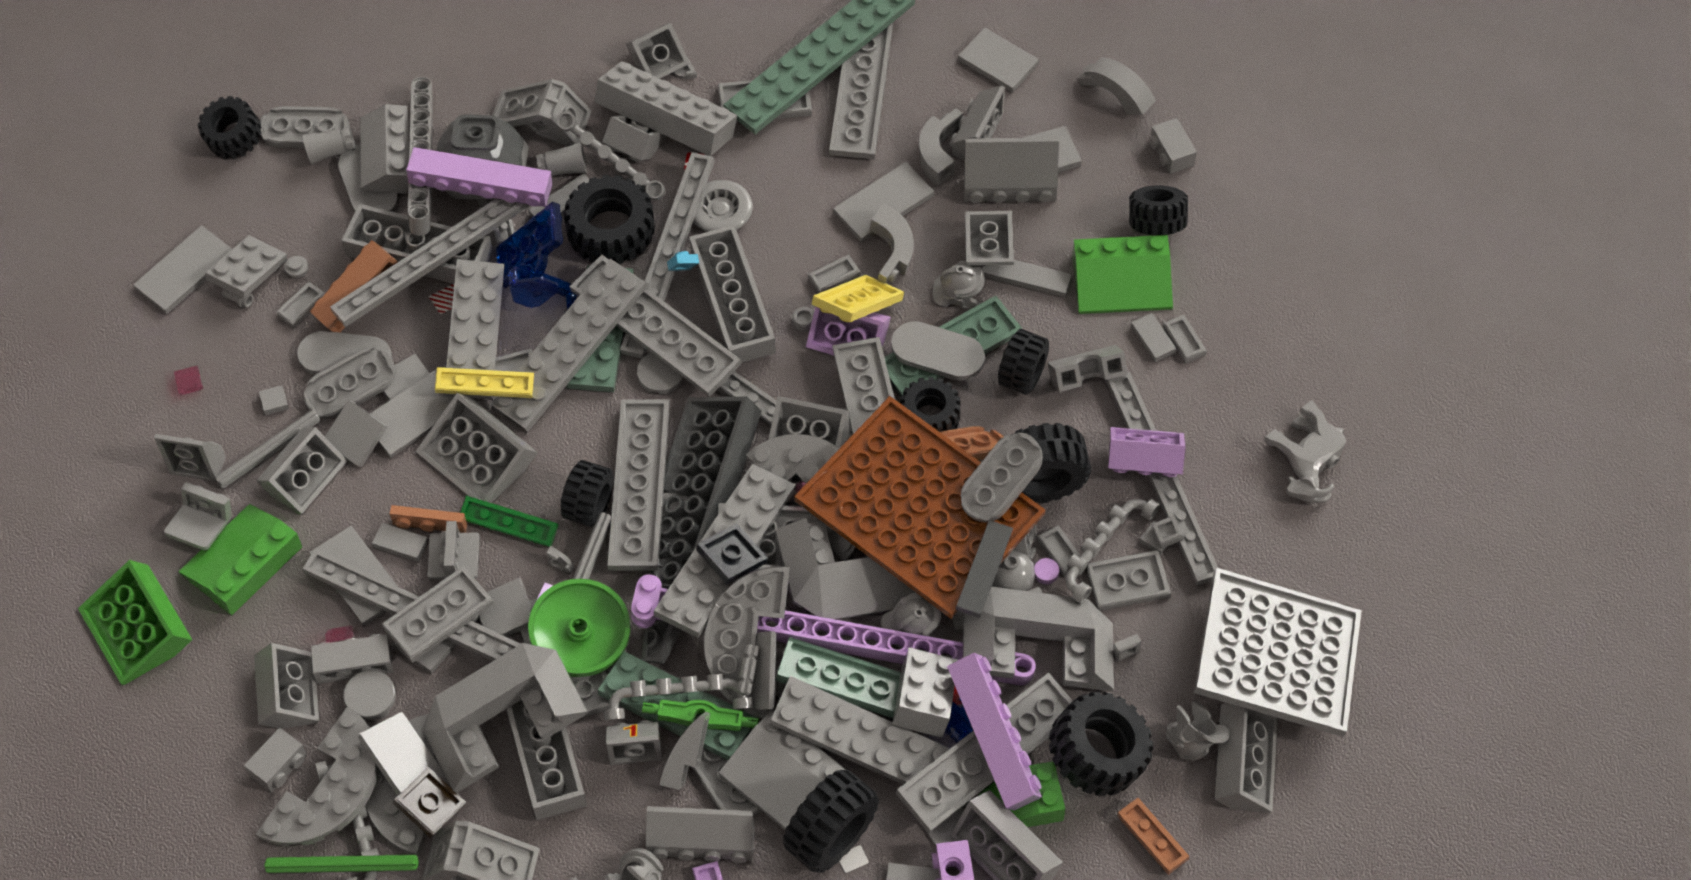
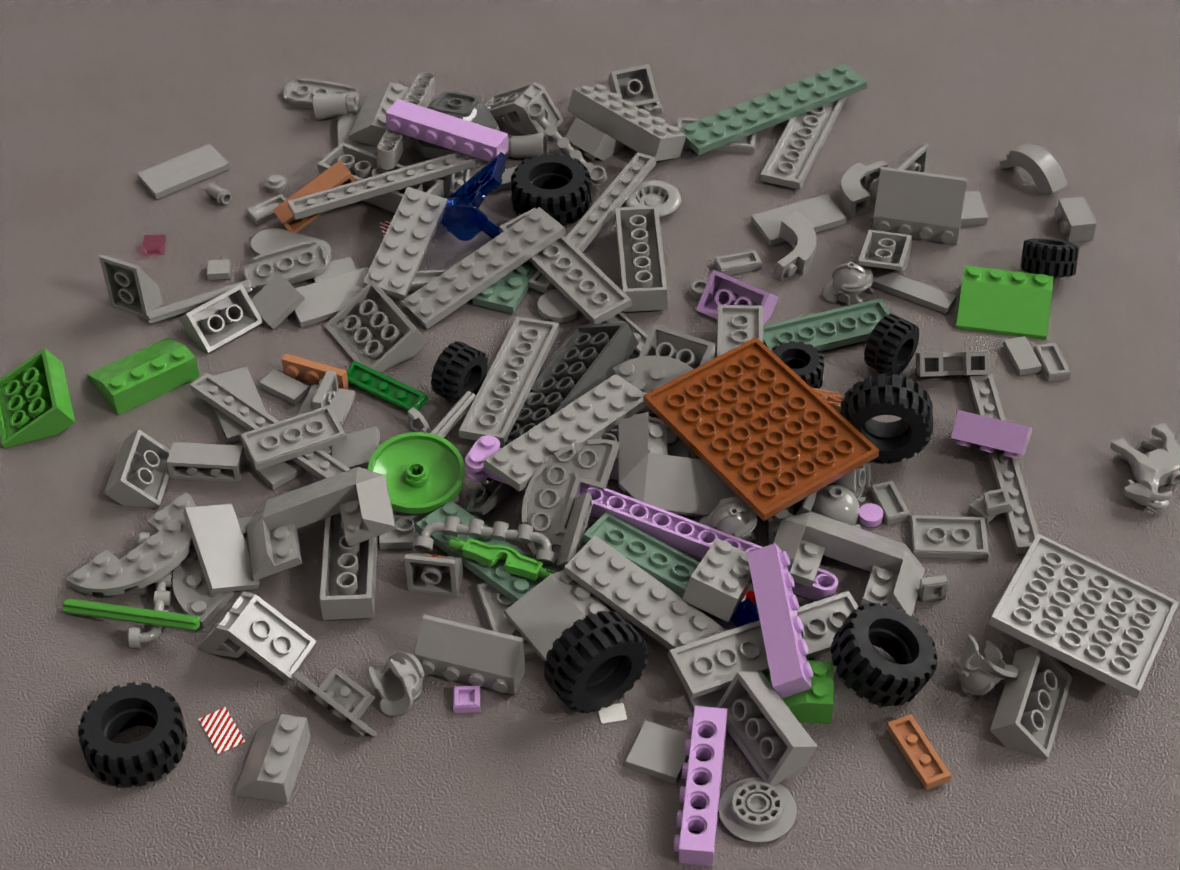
camera: 15 degrees right, 15 degrees down
light grey bracket [164,482,232,550] -> none
black tyre [198,96,262,159] -> none
light grey plate [205,235,287,298] -> none
light grey brick [244,727,307,793] -> none
clear pink tile [325,625,354,643] -> none
light grey tile [343,670,396,720] -> none
tile [392,767,466,839] -> none
light yellow tile [435,367,534,398] -> none
light grey slope [659,712,710,790] -> none
medium azure plate [667,251,699,271] -> none
plate [696,523,768,585] -> none
light grey axle [737,645,759,695] -> none
light yellow plate [812,275,904,322] -> none
light grey tile [891,321,985,381] -> none
dark grey tile [956,520,1013,618] -> none
light grey tile [958,27,1039,93] -> none
light grey tile [961,433,1043,522] -> none
light grey bar [1066,499,1160,604] -> none

